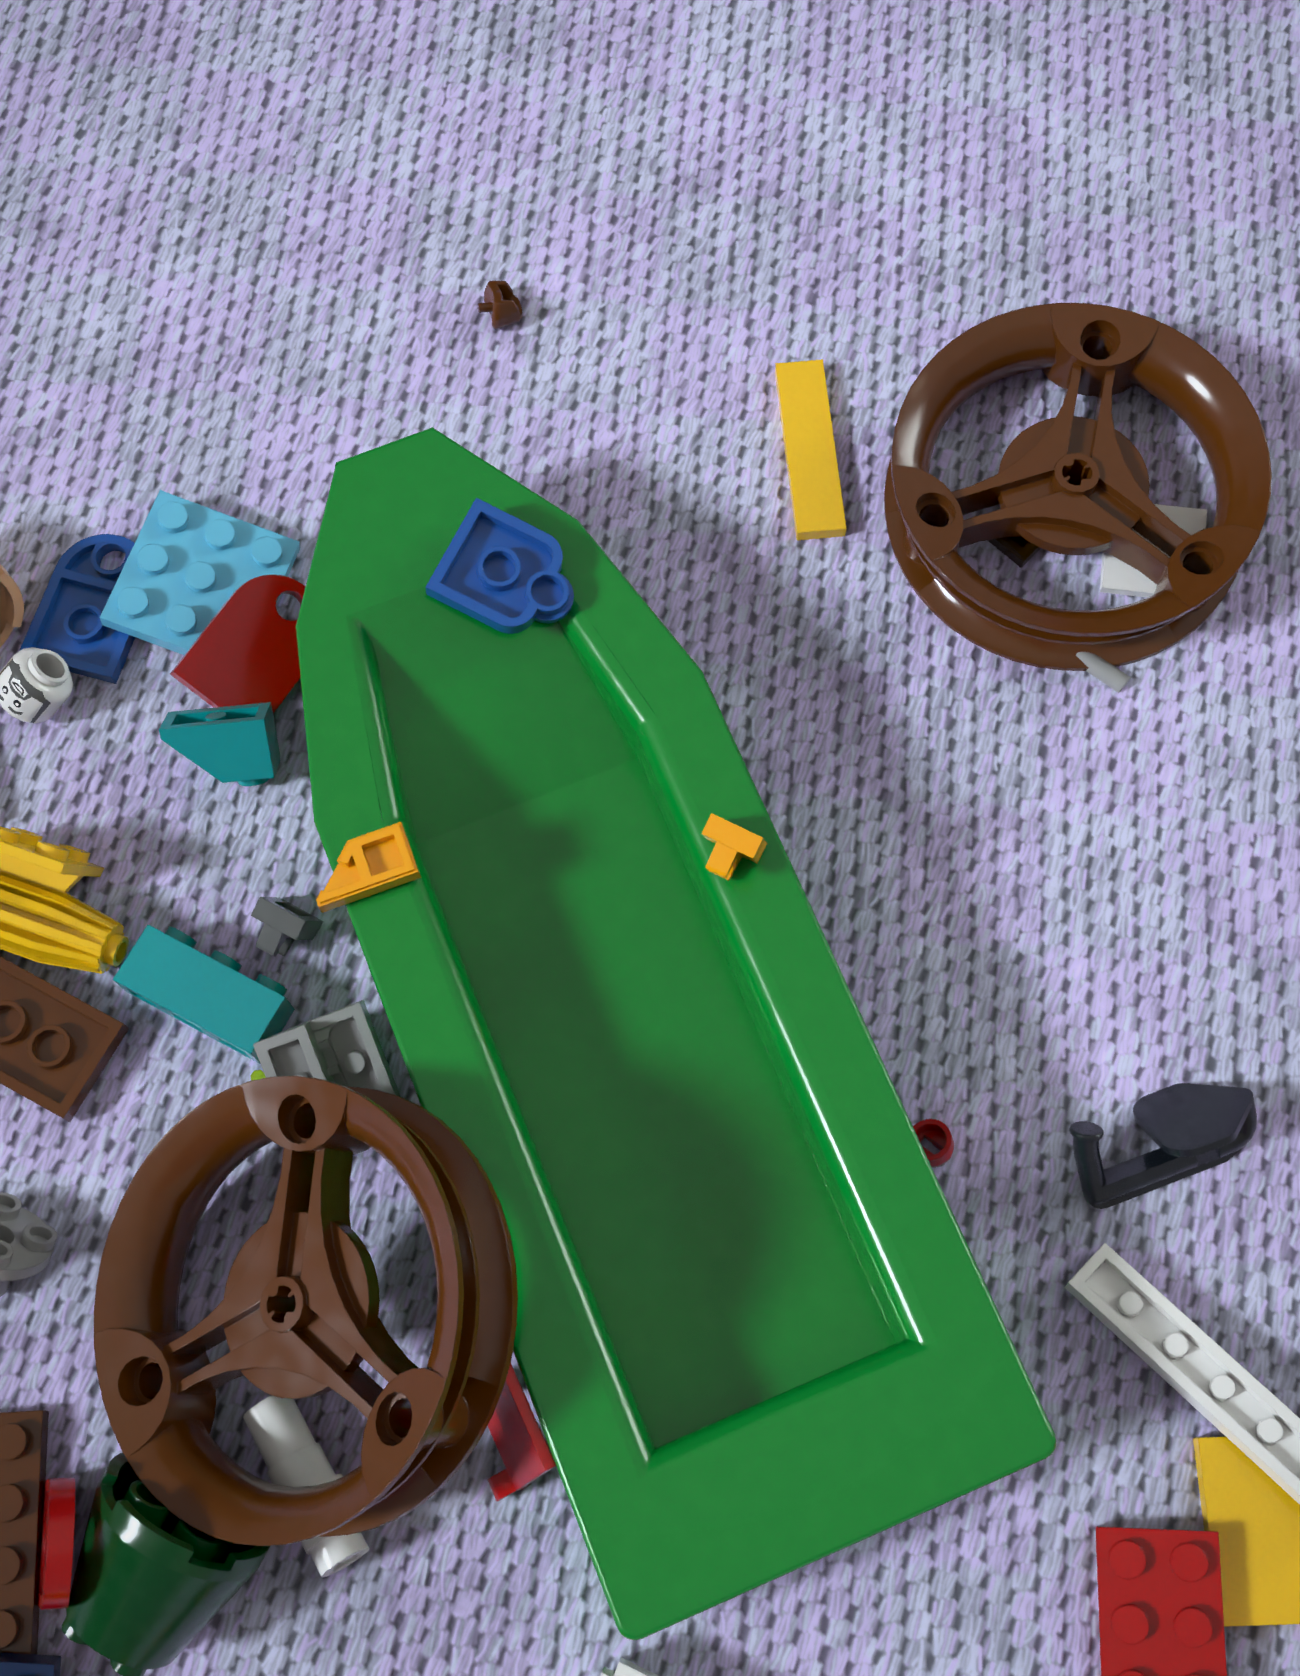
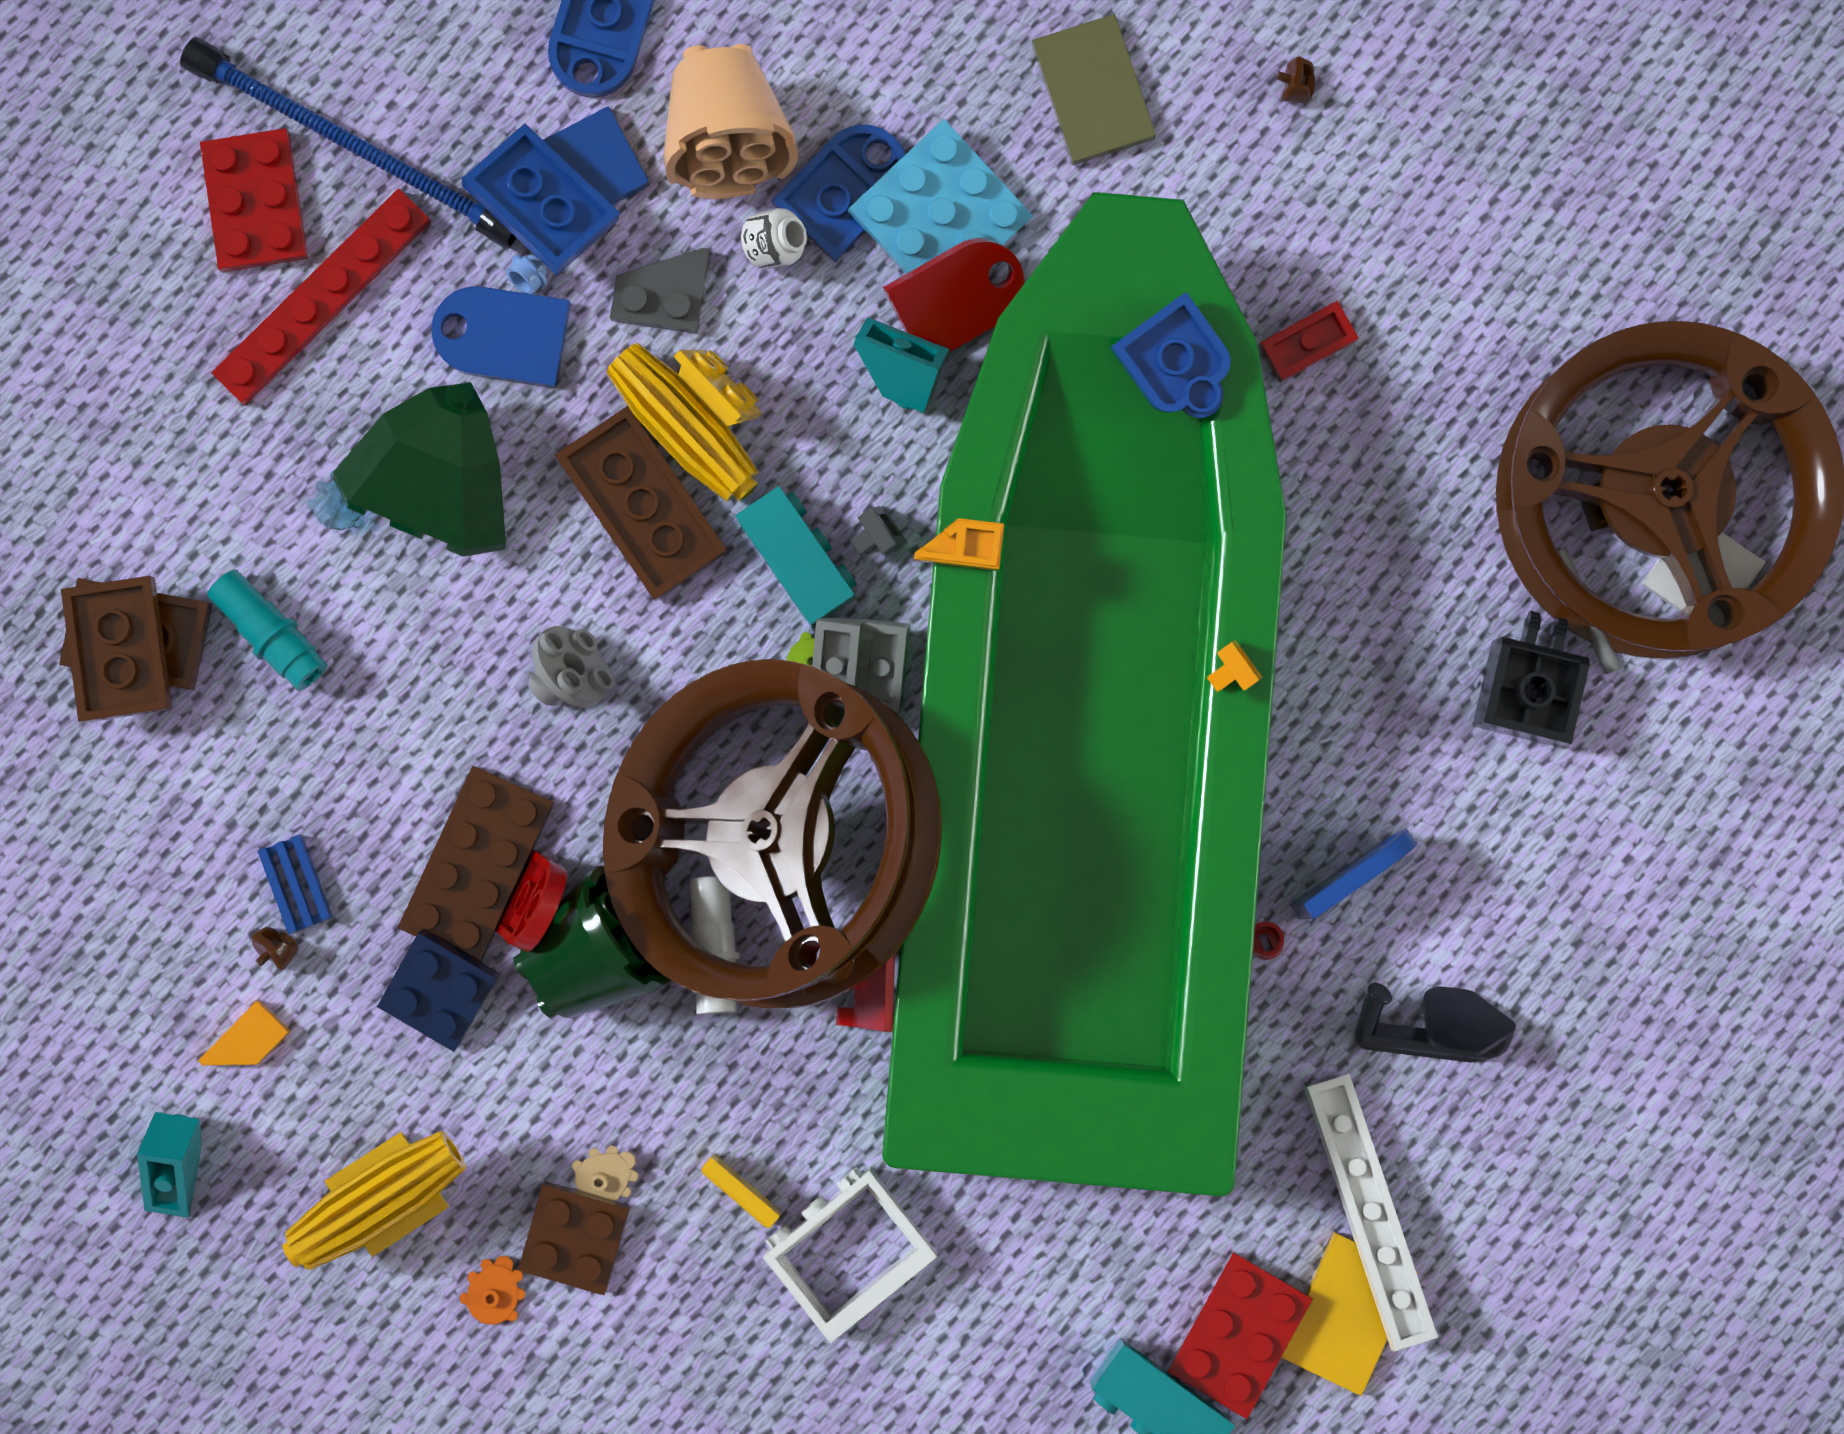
camera: 20 degrees right, 15 degrees up
yellow tile [775,359,847,540] -> none
none -> olive tile [1032,14,1156,166]
none -> red plate [1259,300,1359,383]
none -> blue tile [1290,828,1418,919]
none -> black hinge [1472,611,1590,747]

